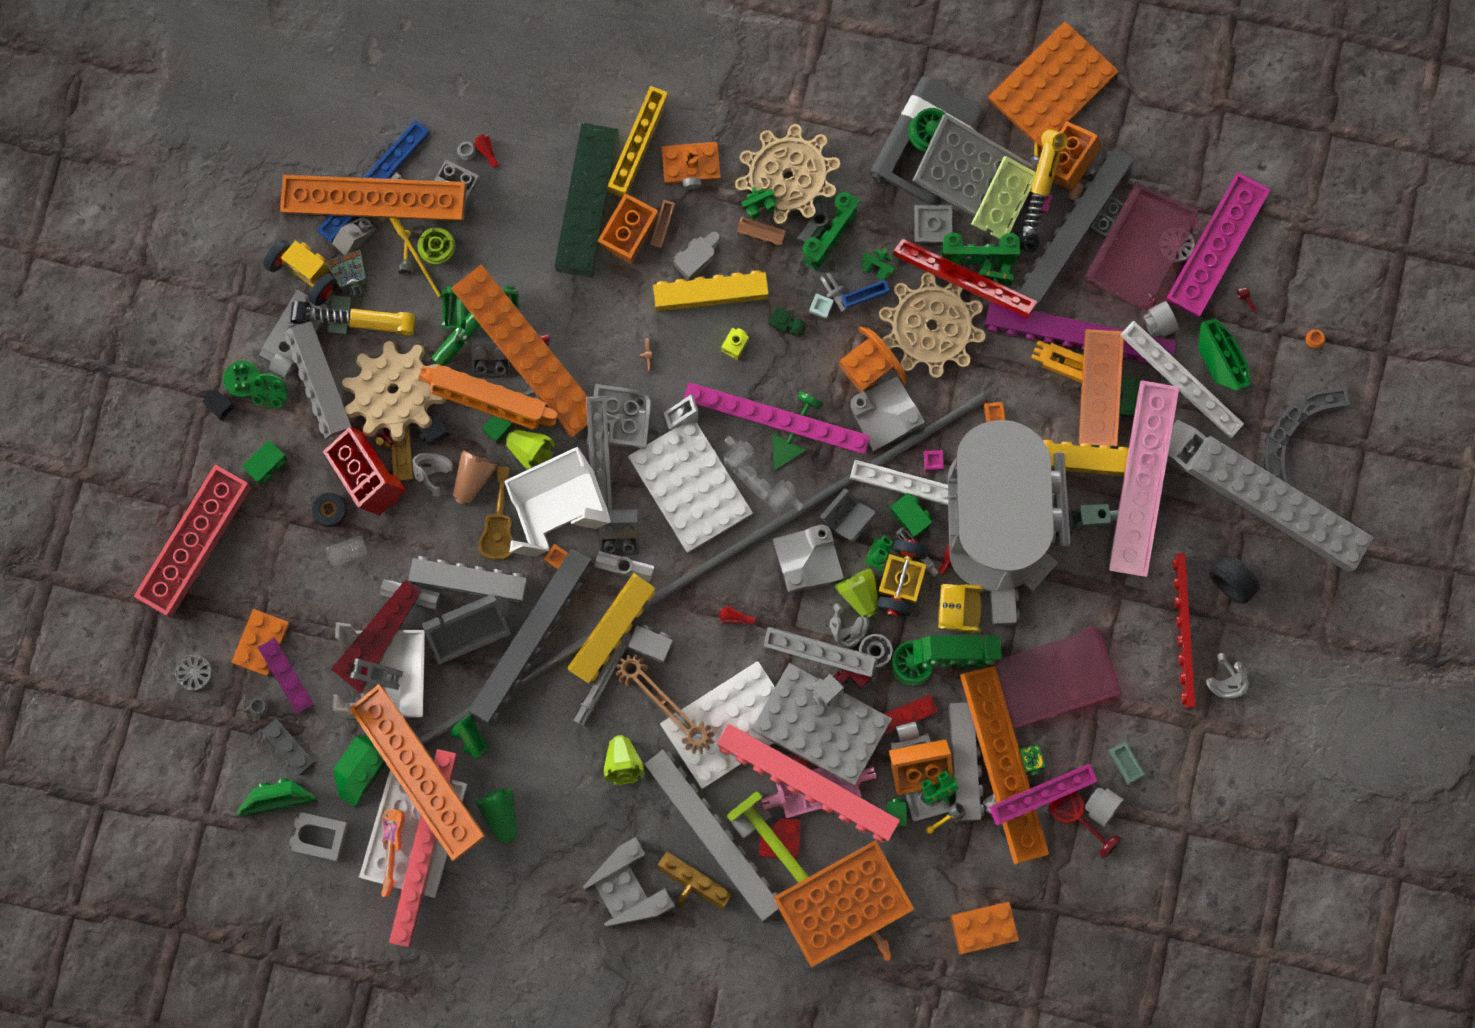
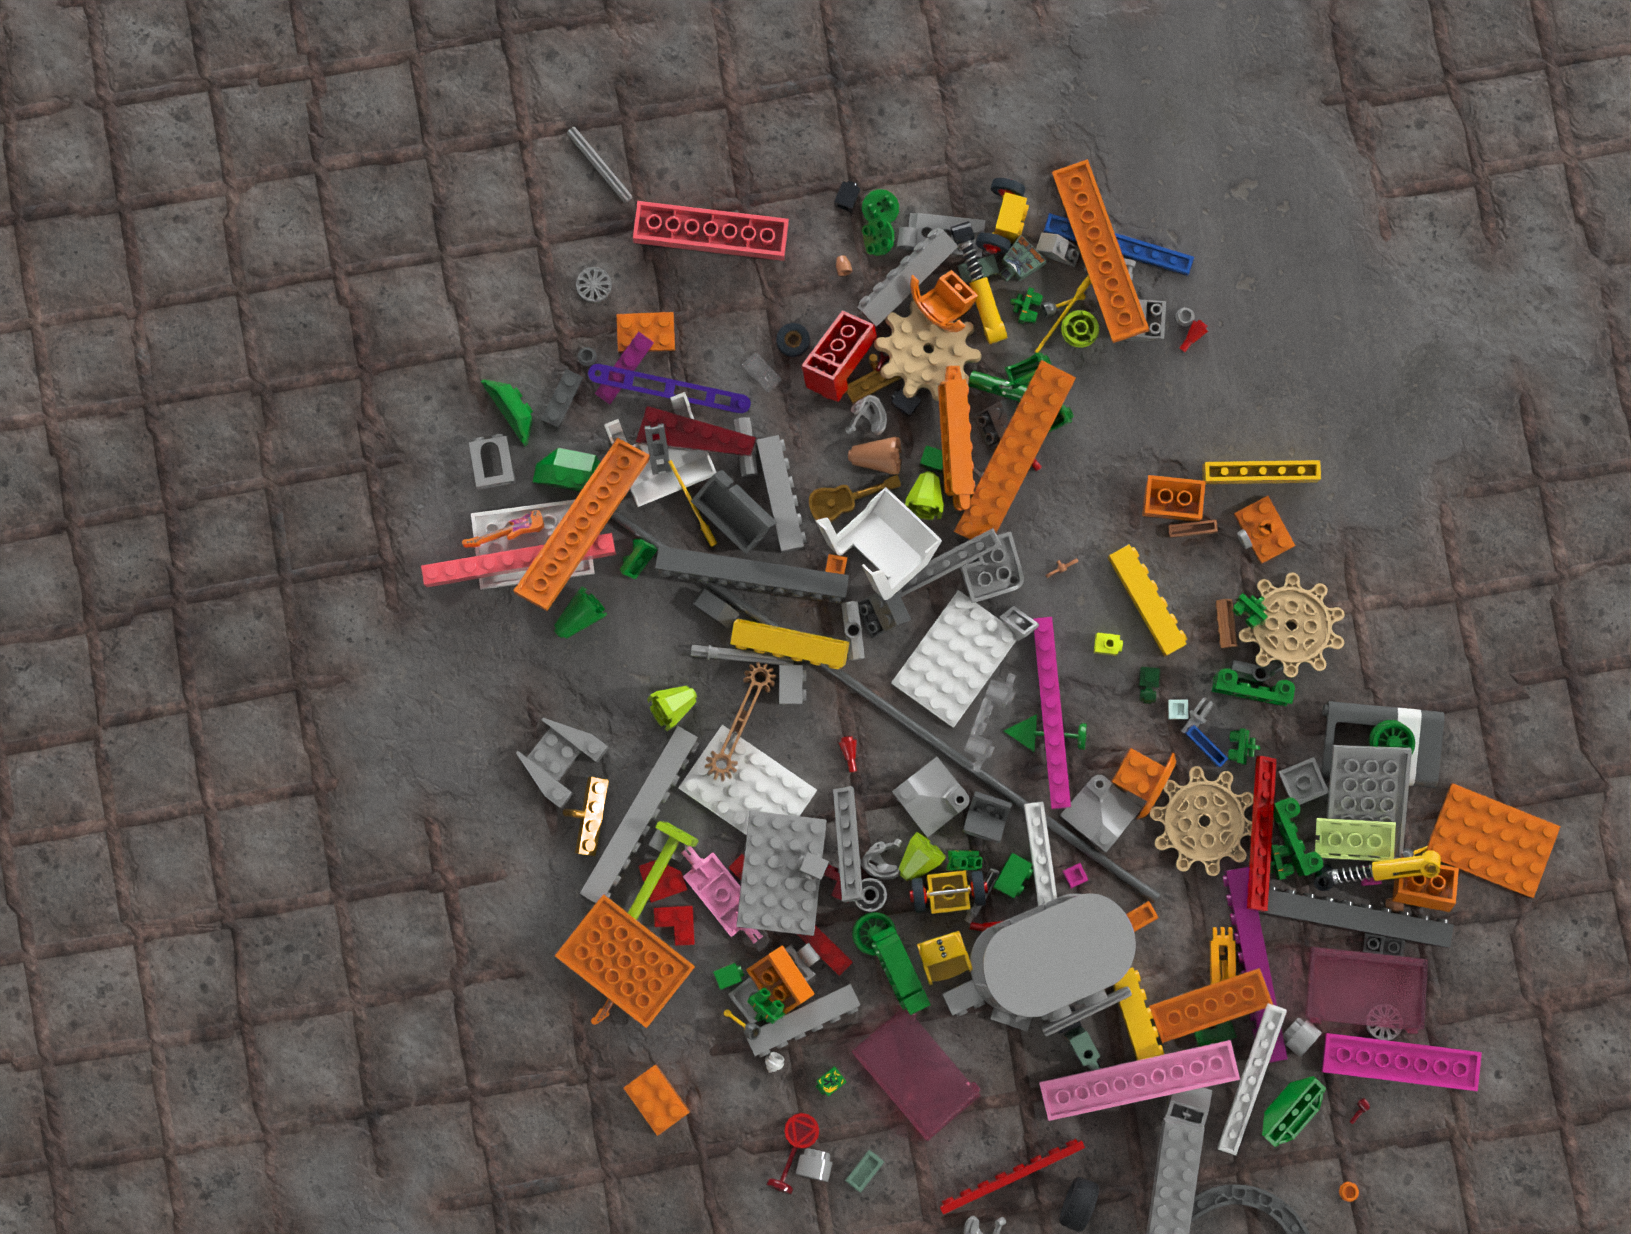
camera: 65 degrees right, 5 degrees up
green brick [241,440,287,486] -> none
clear green brick [555,123,620,278] -> none
light grey hinge [673,231,720,281] -> none
coral brick [717,723,900,843] -> none
orange plate [960,666,1049,864] -> none
dark pink plate [989,763,1097,825] -> none
none -> light grey axle [567,127,632,203]
none -> dark purple piece [588,364,751,413]
none -> red plate [654,906,695,946]
none -> yellow piece [668,460,717,547]
none -> dark grey slope [692,588,739,629]
none -> nougat hose [836,255,853,276]
none -> orange piece [910,270,978,332]
none -> green hips [1010,287,1043,324]

